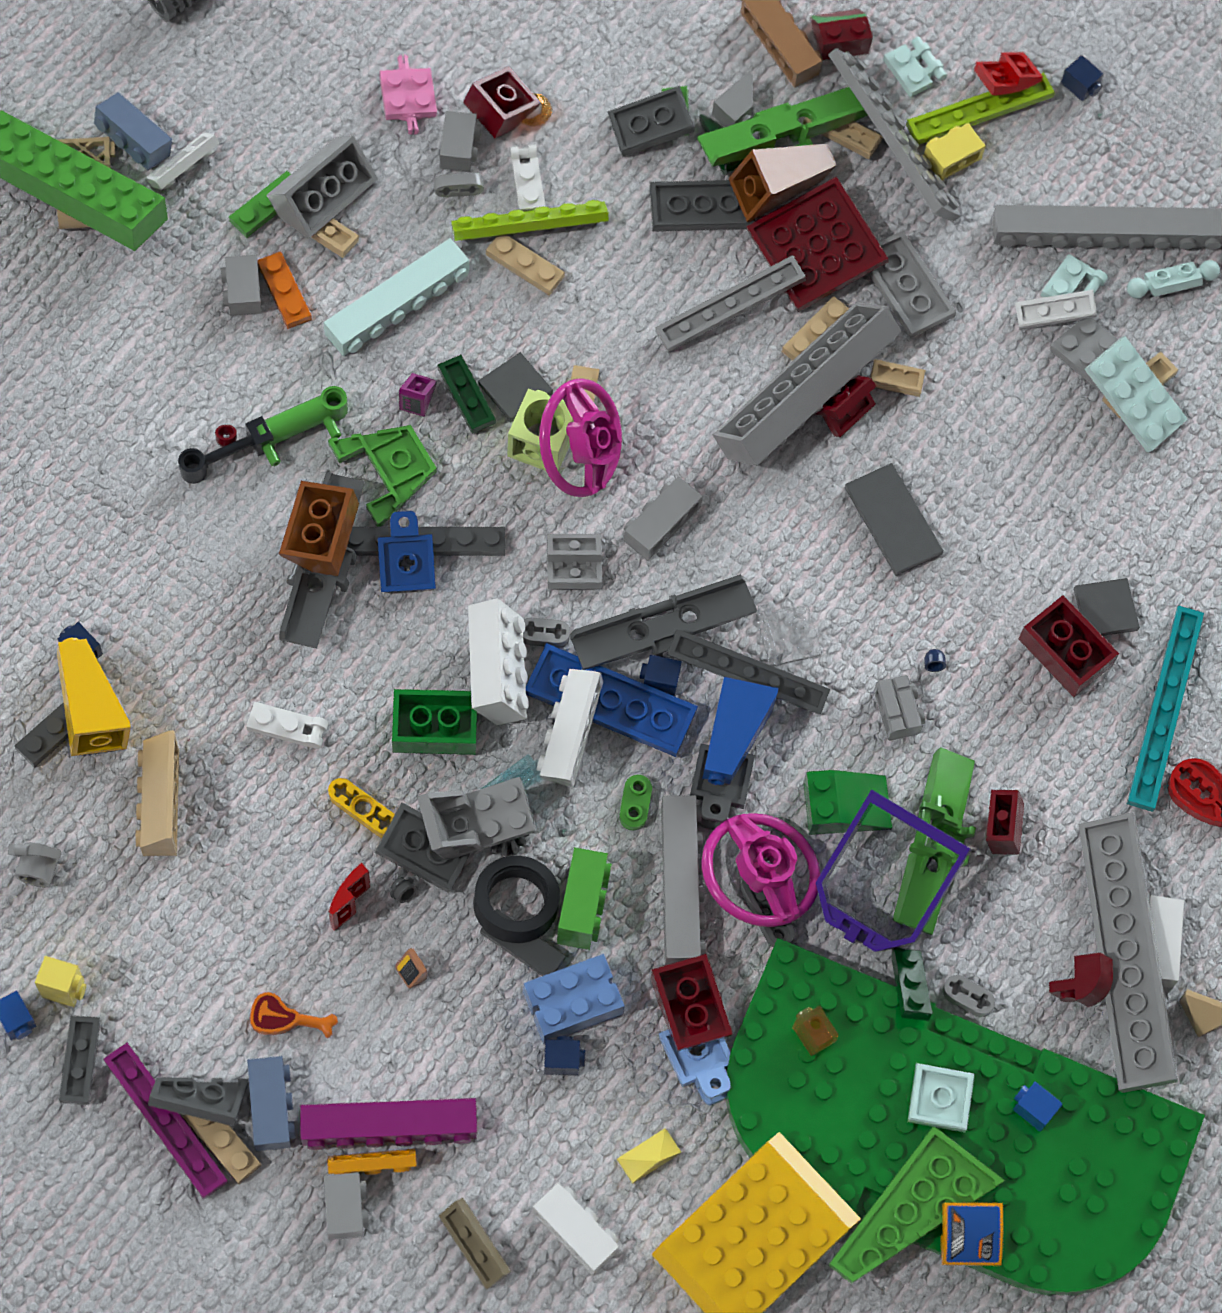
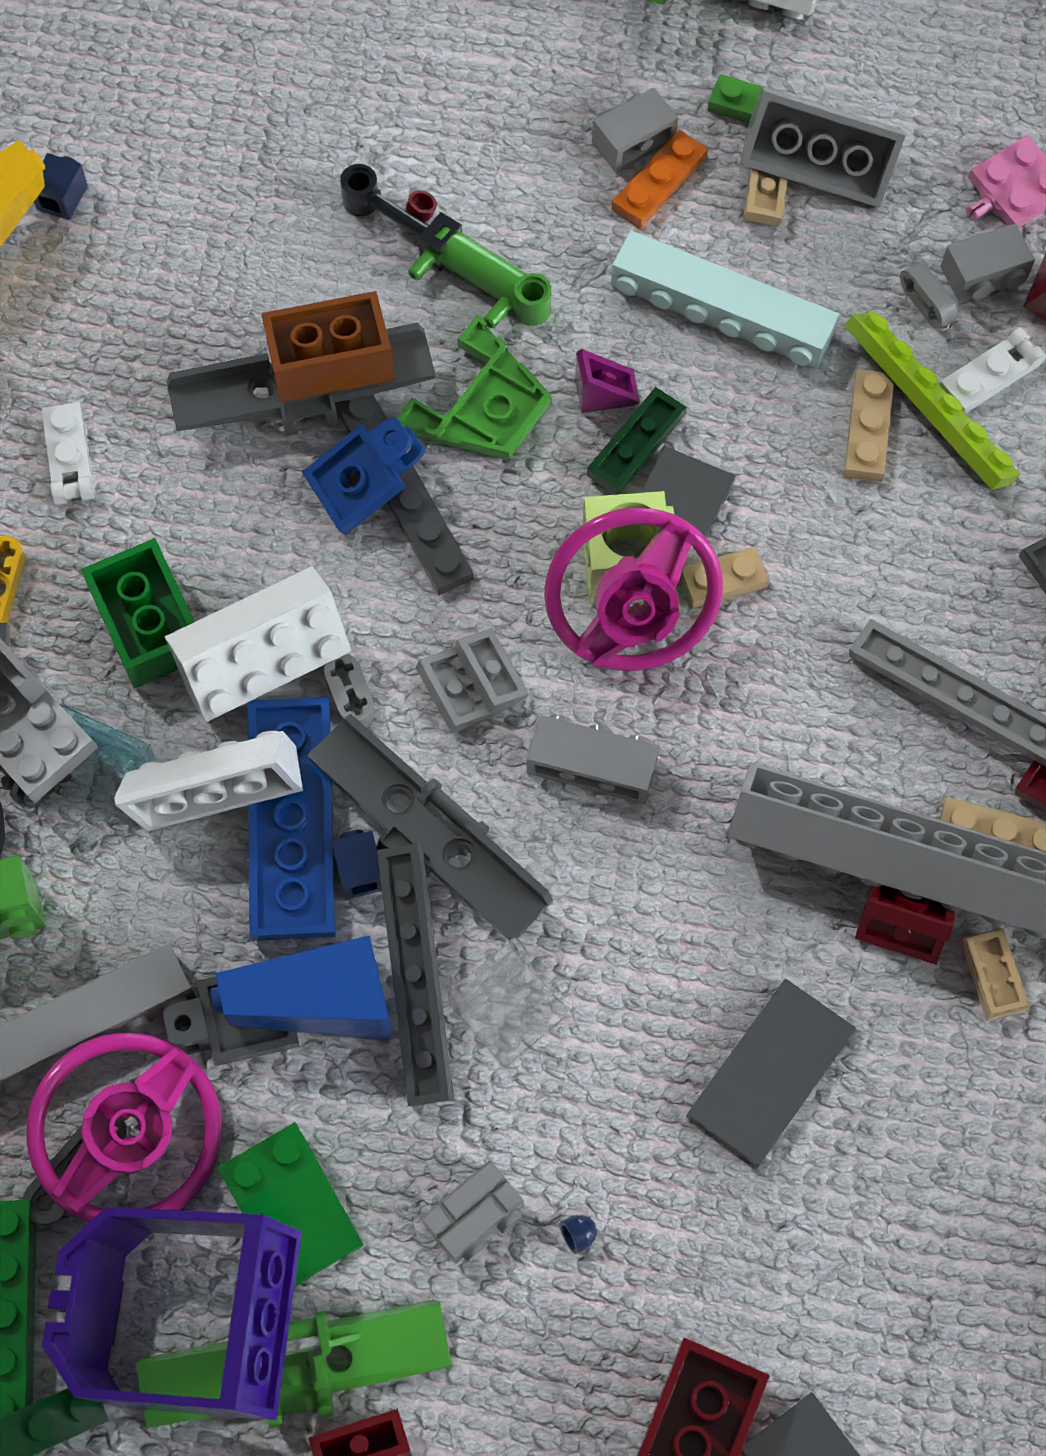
camera: 70 degrees right, 0 degrees up
bright green plate [619,775,652,831] -> none

